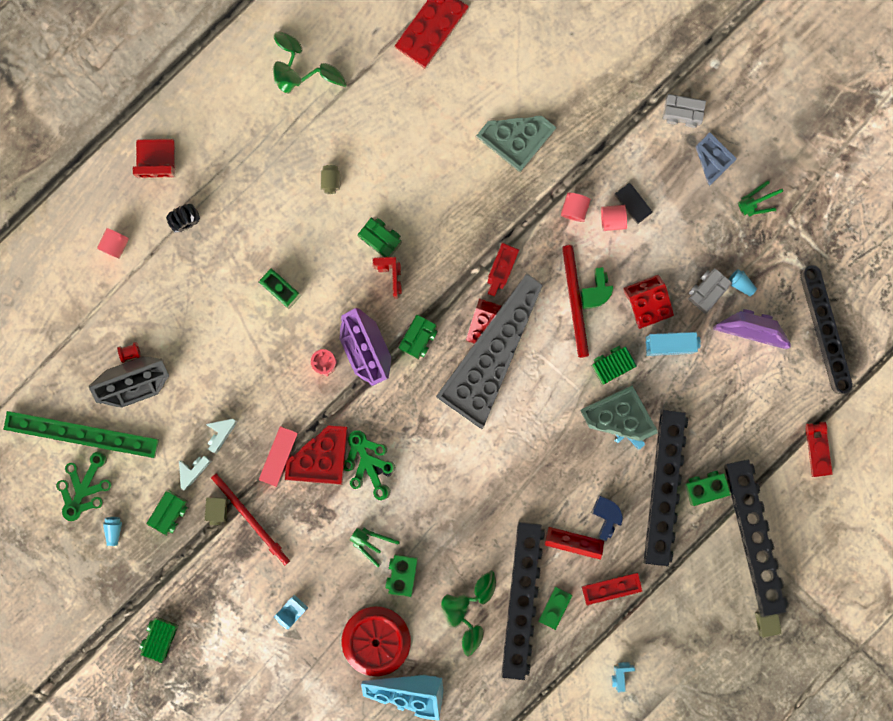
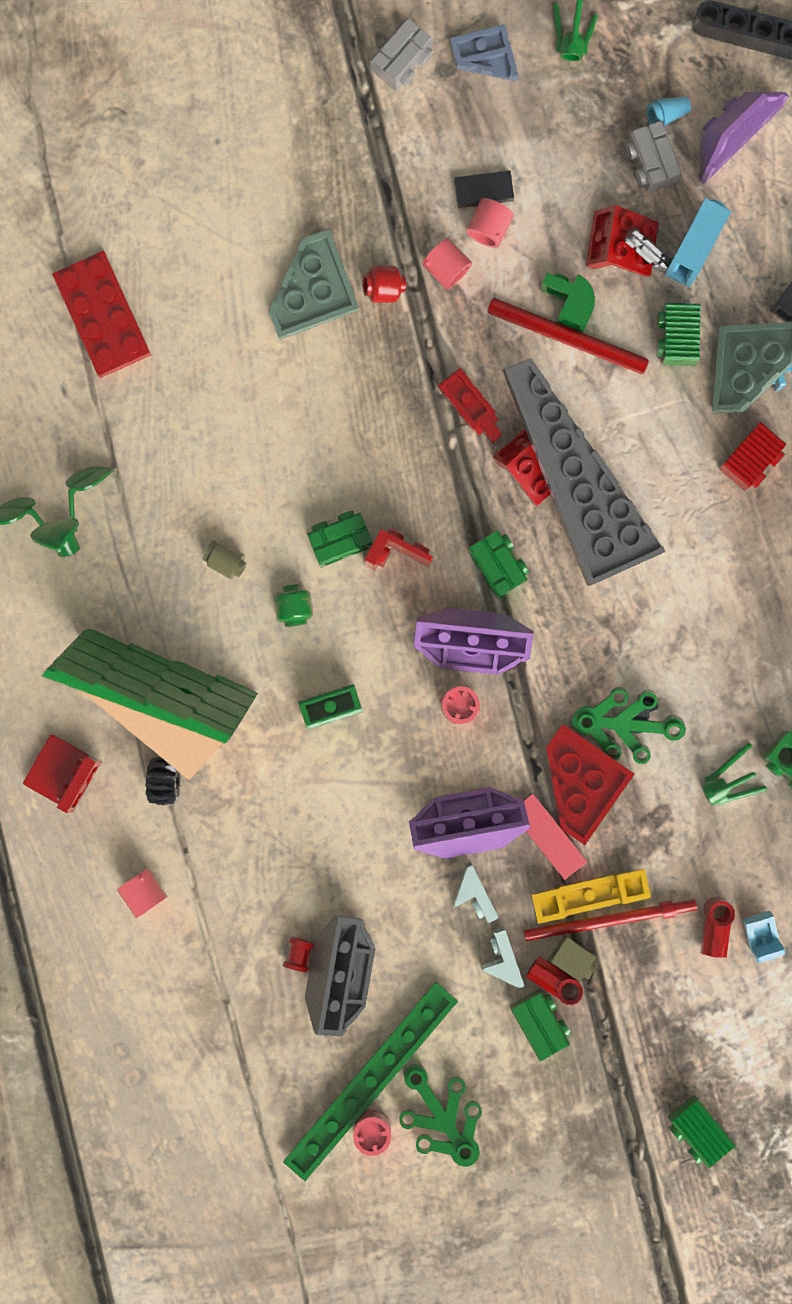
camera: 60 degrees left, 0 degrees up
medium azure cone [103,517,122,546] -> none
none -> green piece [41,629,258,780]
none -> green head [274,584,313,627]
none -> coral piece [353,1108,391,1156]
none -> red head [362,265,406,303]
none -> medium lavender wedge [409,787,530,859]
none -> red piece [525,955,583,1005]
none -> yellow slope [531,869,651,924]
none -> axle [624,228,672,272]
none -> red piece [700,897,735,958]
none -> red brick [719,422,787,491]

